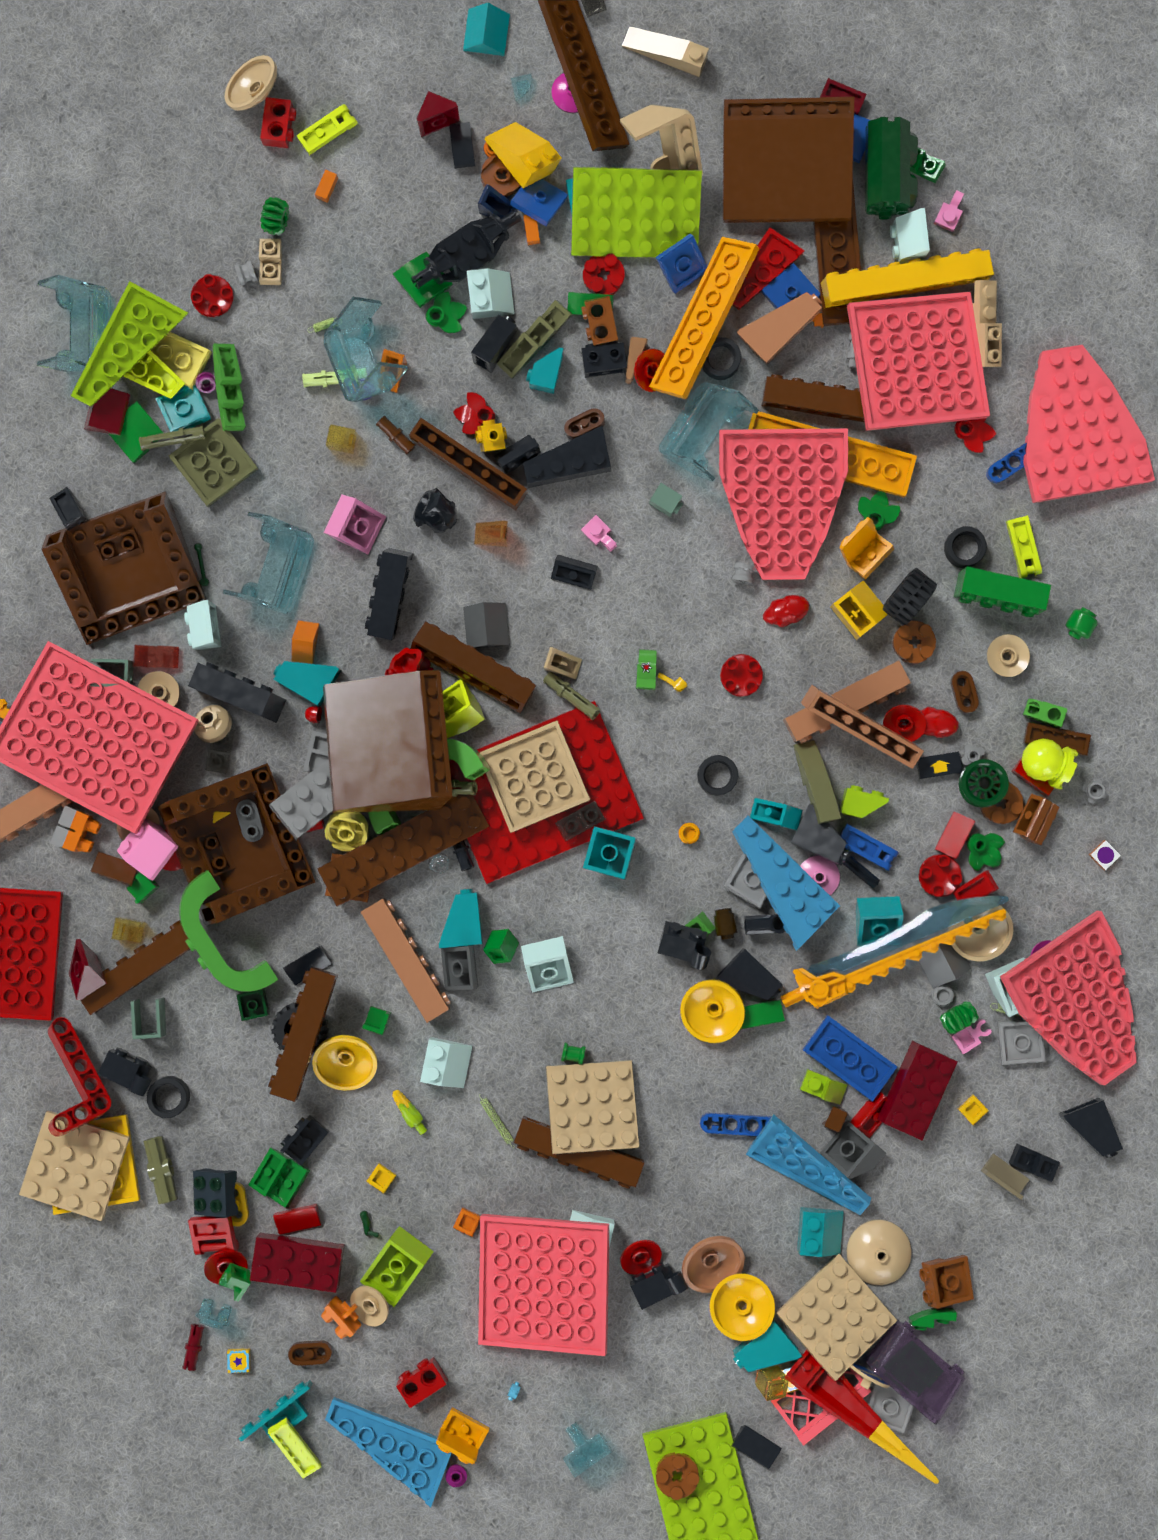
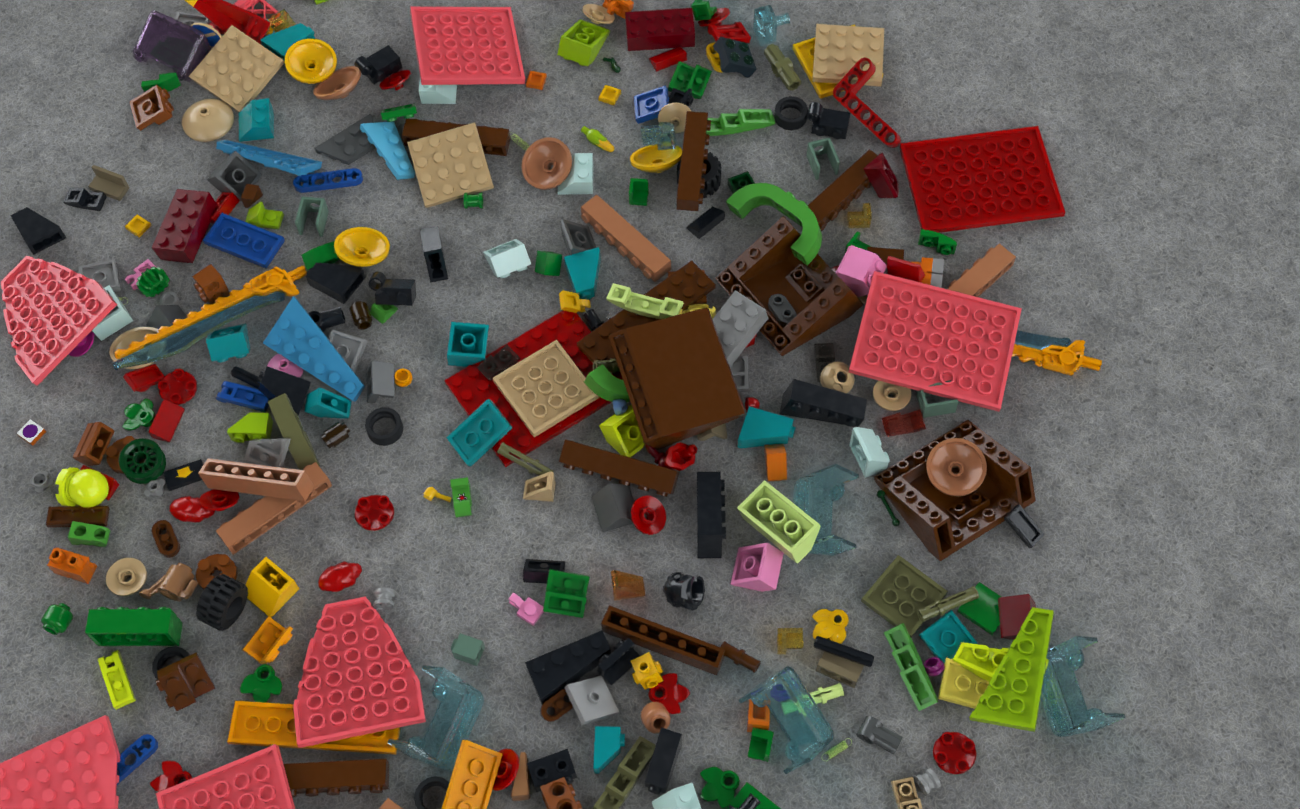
camera: 170 degrees right, 25 degrees down
none -> orange hips [47,547,97,584]
none -> medium nougat piece [139,563,198,602]
none -> reddish brown plate [156,652,215,711]
none -> dark orange brick [192,264,230,304]
none -> light grey wing [245,438,291,468]
none -> sand green piece [295,197,329,237]
none -> dark grey wing [315,114,376,165]
none -> dark brown brick [321,421,351,449]
none -> medium azure wing [360,121,415,180]
none -> dark grey panel [366,360,395,403]
none -> green plate [381,103,417,122]
none -> black slope [420,226,448,283]
none -> teal plate [446,399,513,467]
none -> nougat dish [522,137,572,190]
none -> green slope [543,569,590,618]
none -> yellow plate [559,290,591,313]
none -> light grey plate [565,675,619,725]
none -> yellowish green slope [606,283,684,319]
none -> medium blue hinge [613,399,628,415]
none -> red dish [631,495,666,535]
none -> blue plate [634,85,669,124]
none -> clear light blue brick [640,122,677,150]
none -> nougat head [641,702,671,734]
none -> tan dish [658,103,691,133]
none -> bright green slope [707,109,775,136]
none -> yellowish green slope [737,480,821,564]
none -> green panel [748,727,774,762]
none -> clear light blue brick [753,5,790,46]
none -> yellow plate [812,609,849,644]
none -> black axle [814,636,874,667]
none -> dark tan panel [816,651,864,688]
none -> dark grey piece [856,716,903,754]
none -> red slope [887,256,925,283]
none -> green slope [918,229,957,255]
none -> nougat dish [926,438,987,496]

